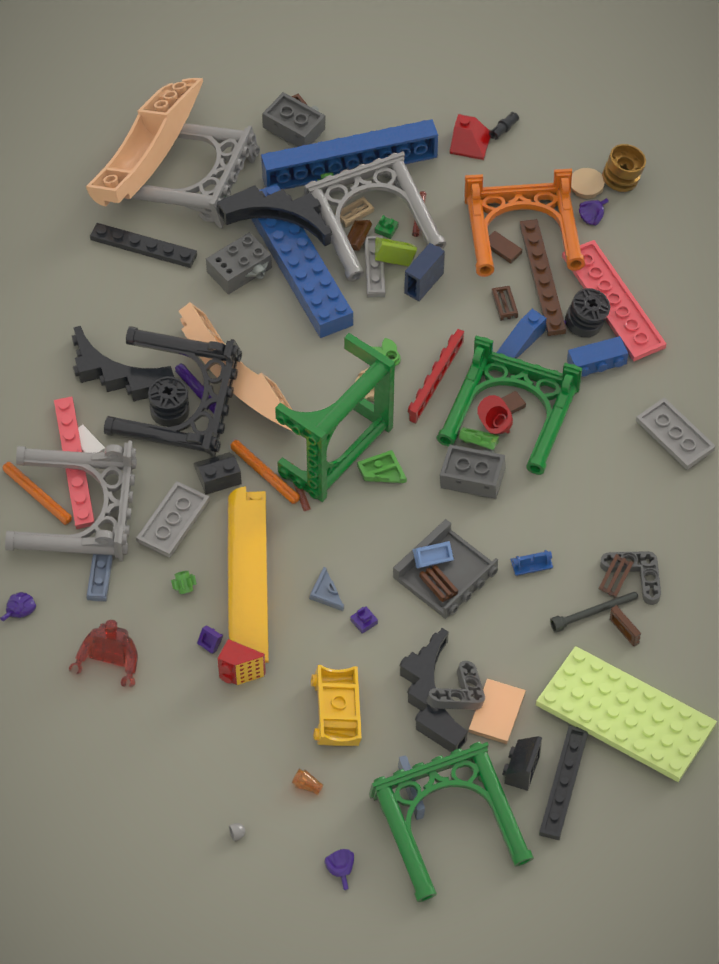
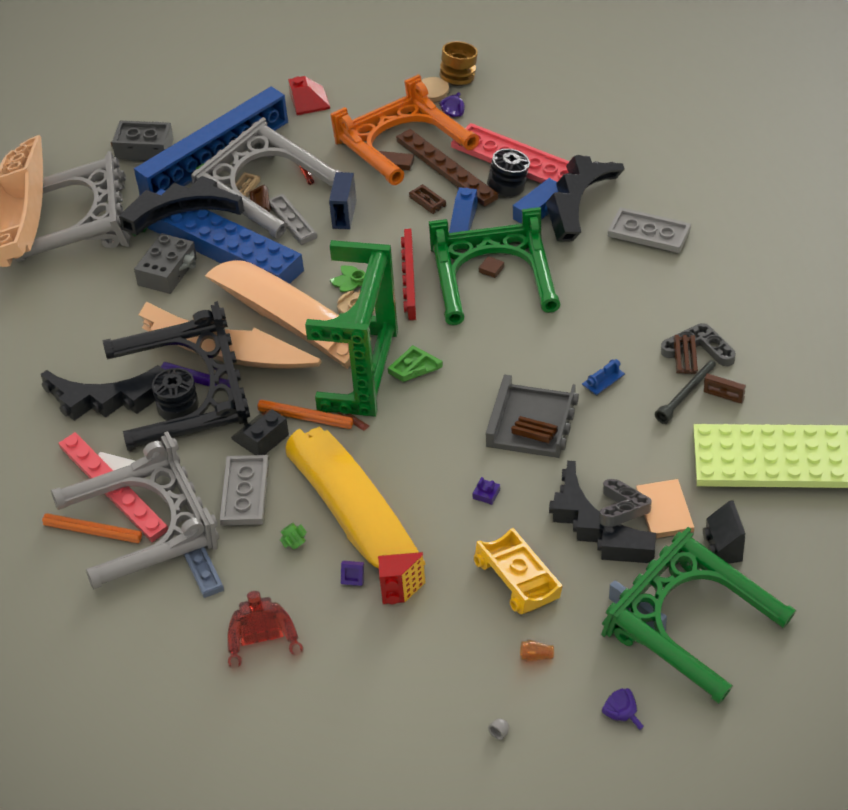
camera: 25 degrees left, 10 degrees down
dark purple piece [0,592,36,622] -> none
black plate [90,223,197,268] -> none
sand blue tile [309,567,344,611] -> none
green tile [375,215,399,239] -> none
lime slope [375,237,417,266] -> none
medium blue tile [412,541,454,568] -> none
dark grey piece [440,445,506,499] -> none
bright green wing [459,427,500,450] -> none
red piece [477,395,513,434] -> none
black pin [489,112,519,140] -> none
black plate [539,725,588,840] -> none
none -> light nougat slope [205,260,371,369]
none -> black arch [546,155,625,241]

